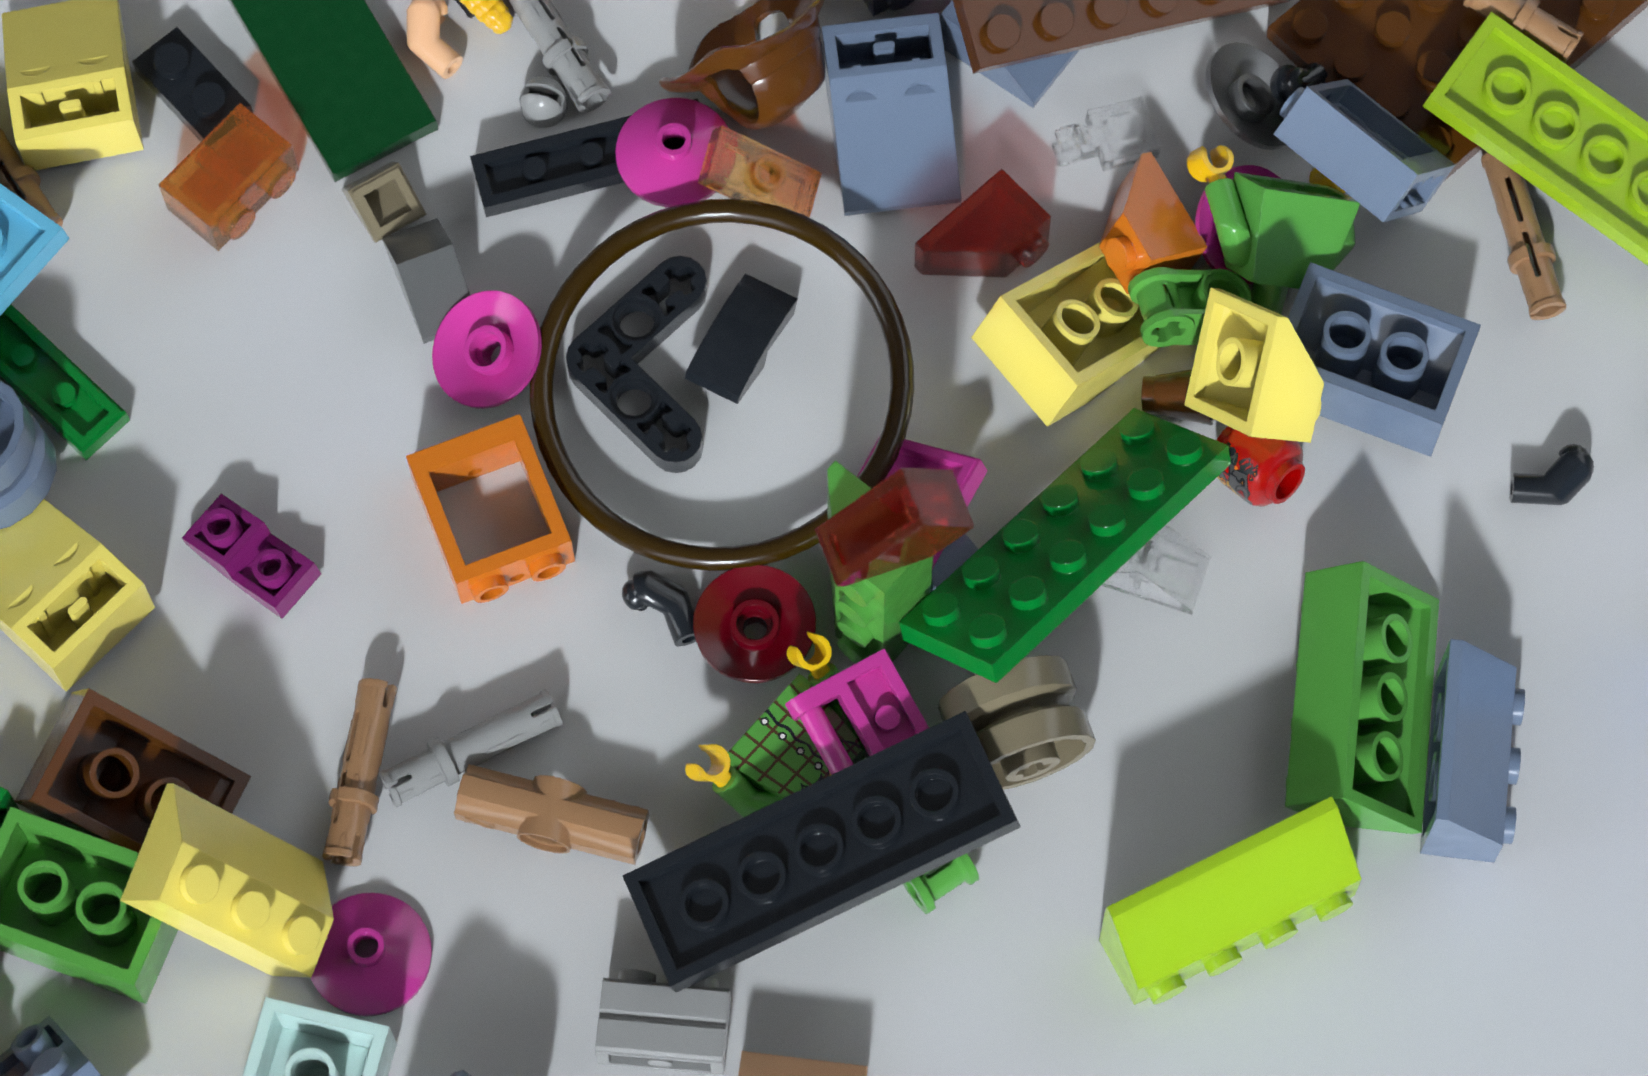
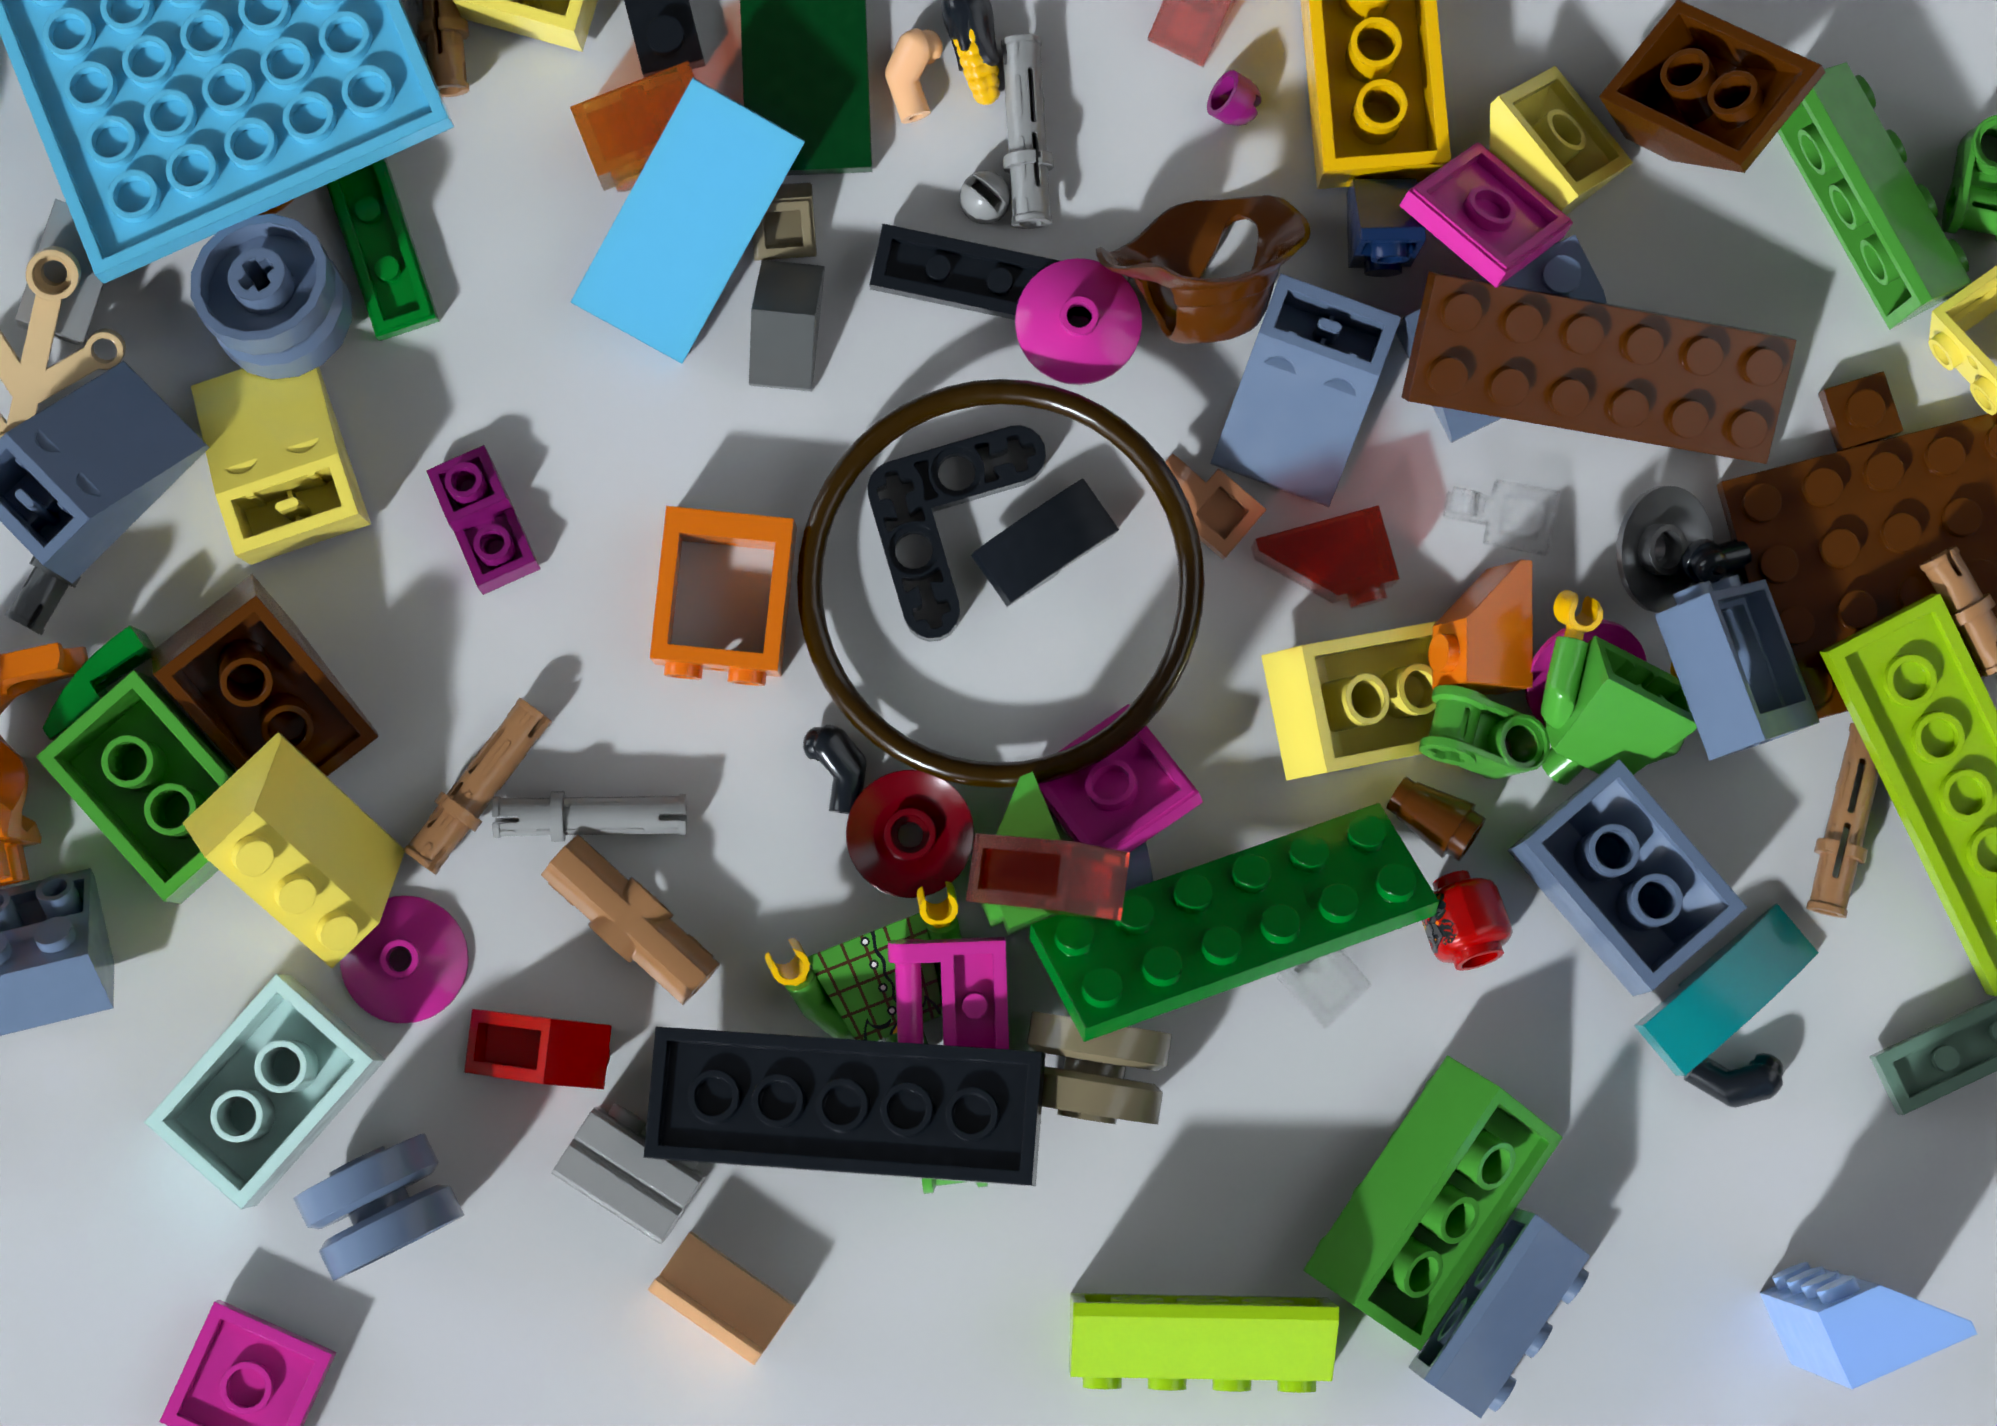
camera: 25 degrees right, 15 degrees up
dark pink dish [432,290,542,409] -> none
clear orange plate [698,125,822,218] -> none
light yellow slope [1184,288,1324,443] -> none
none -> red slope [464,1009,612,1090]
none -> medium azure tile [570,77,805,364]
none -> nougat plate [1166,453,1267,560]
none -> teal slope [1634,904,1819,1076]

